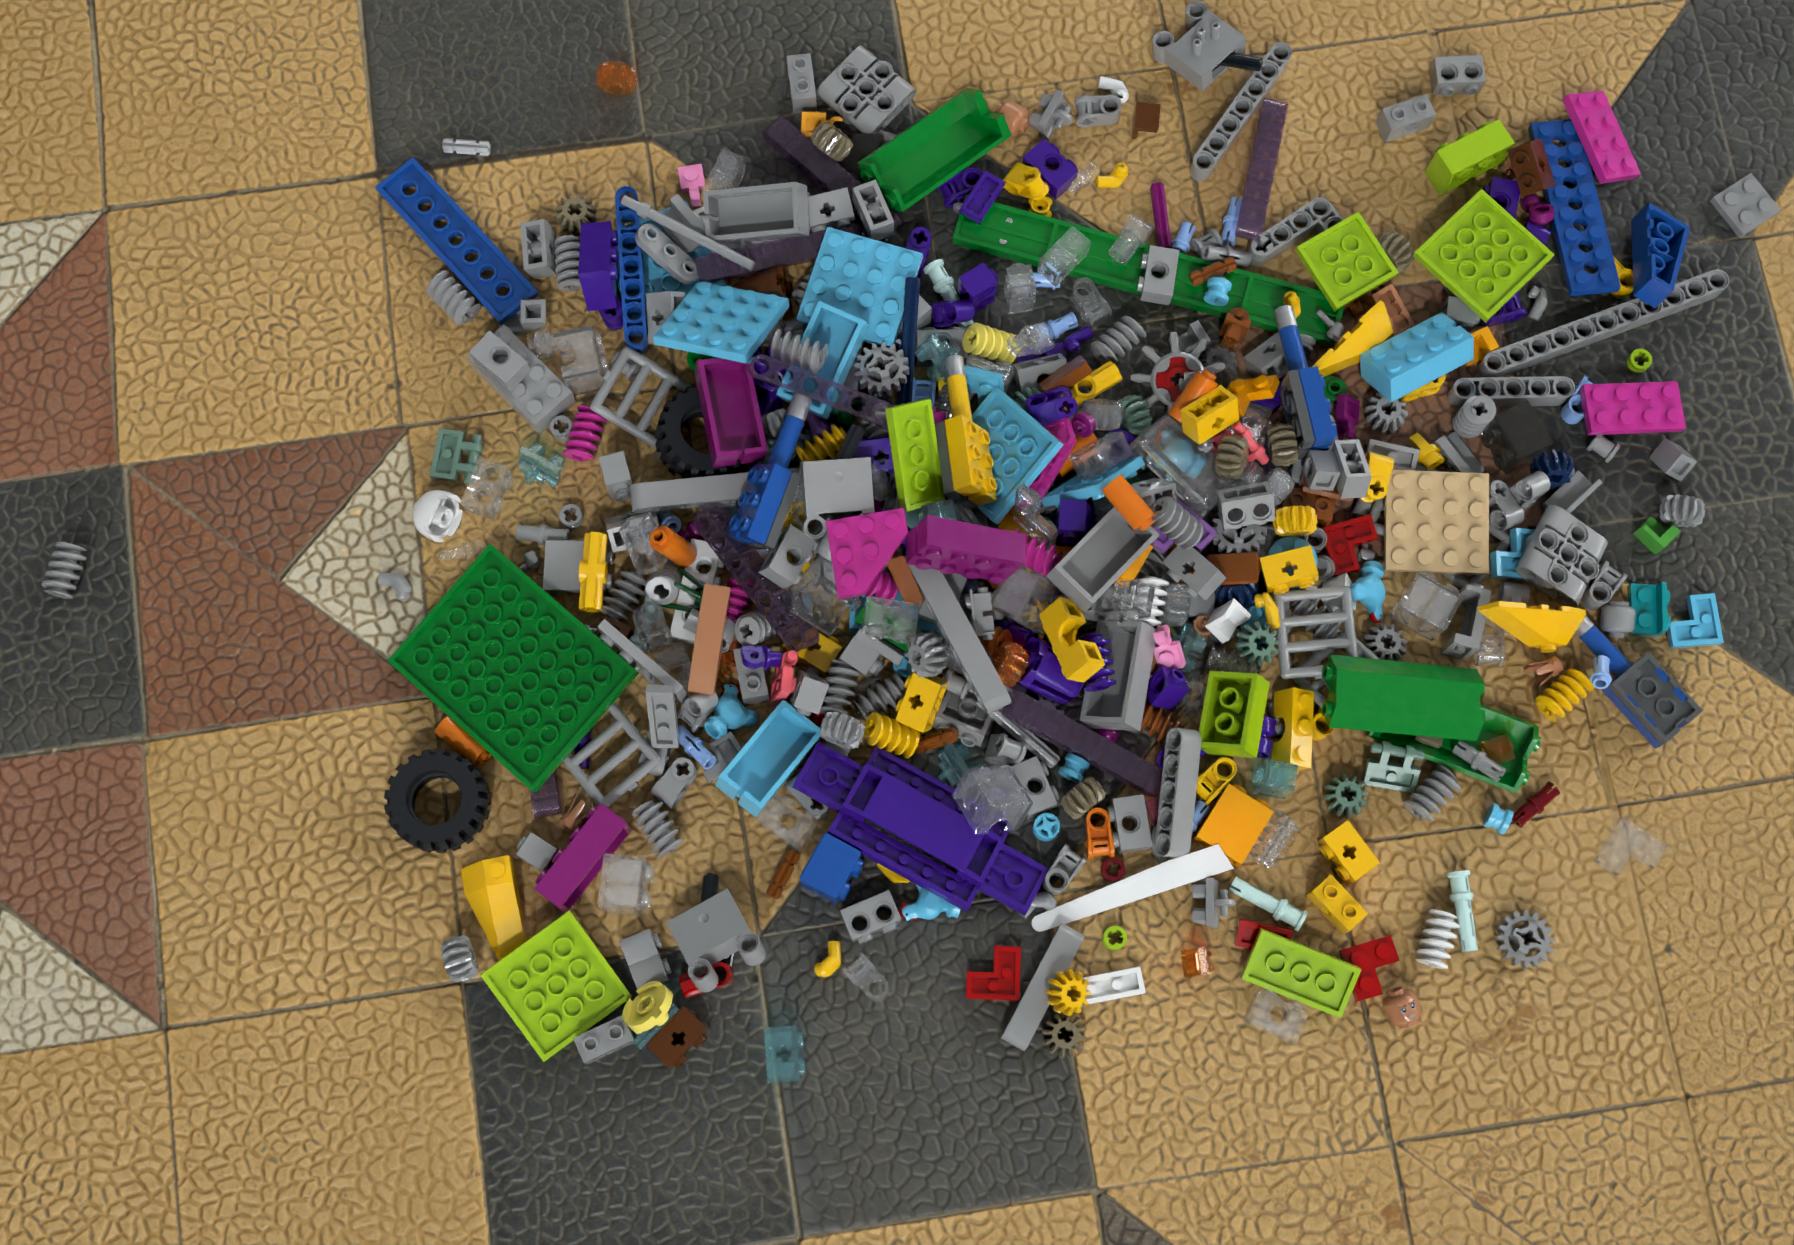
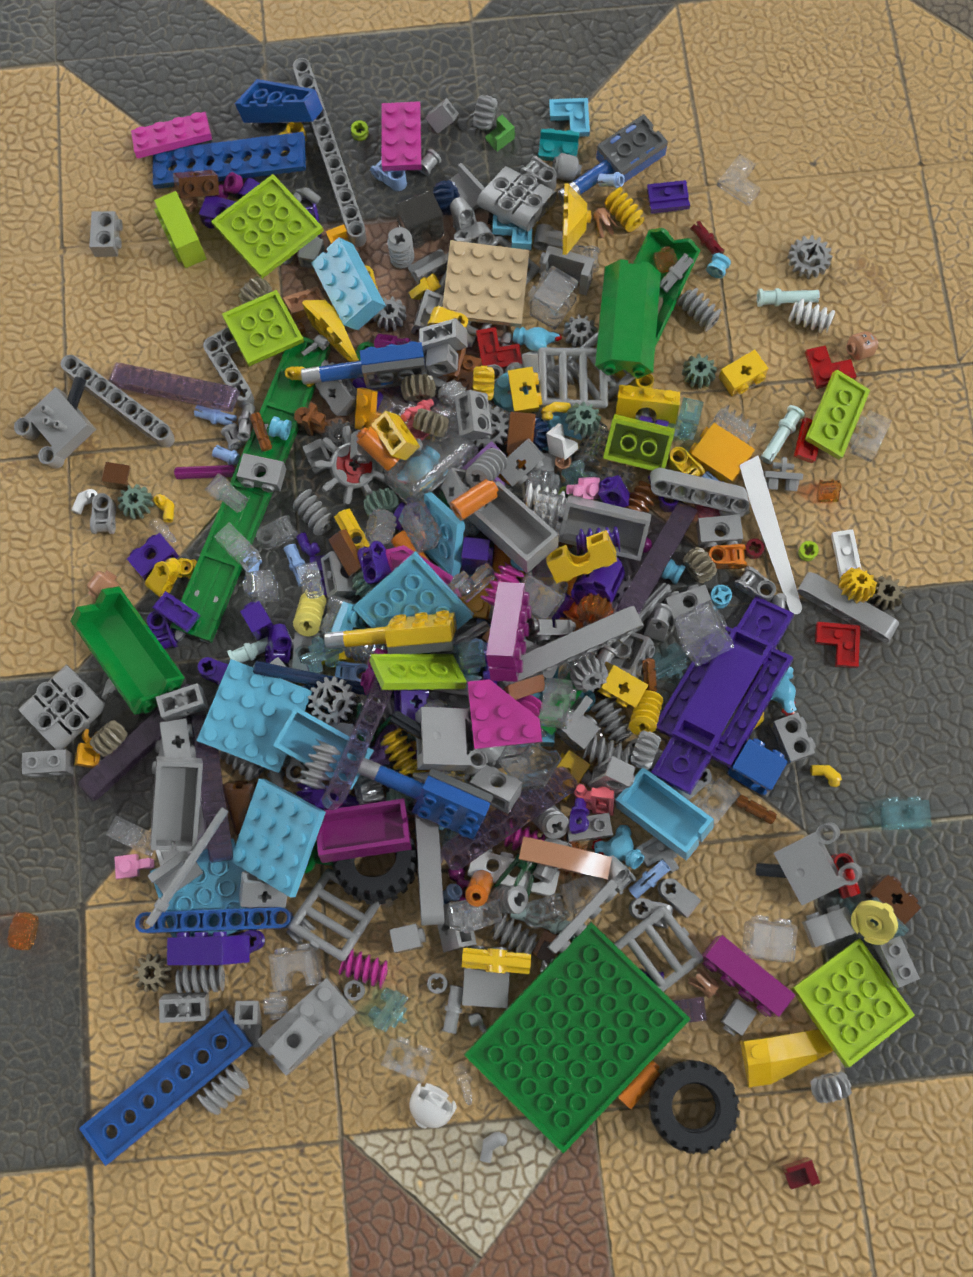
camera: 80 degrees left, 0 degrees up
sand green plate [429,428,483,485] -> none
light grey axle [442,138,491,156] -> none
light grey piece [631,800,684,860] -> none
light grey plate [635,224,699,284] -> none
light grey plate [645,685,679,748] -> none
clear piece [841,952,889,1003] -> none
light grey hips [1030,90,1073,140] -> none
magenta plate [1072,413,1096,438] -> none
yellow brick [1306,874,1368,935] -> none
sand green plate [1362,741,1424,793] -> none
light grey brick [1376,94,1436,143] -> none
light grey beam [1447,376,1575,407] -> none
light grey plate [1710,173,1781,238] -> none
none -> sand green gear [117,484,154,520]
none -> dark purple plate [647,180,690,214]
none -> dark red panel [782,1157,820,1190]

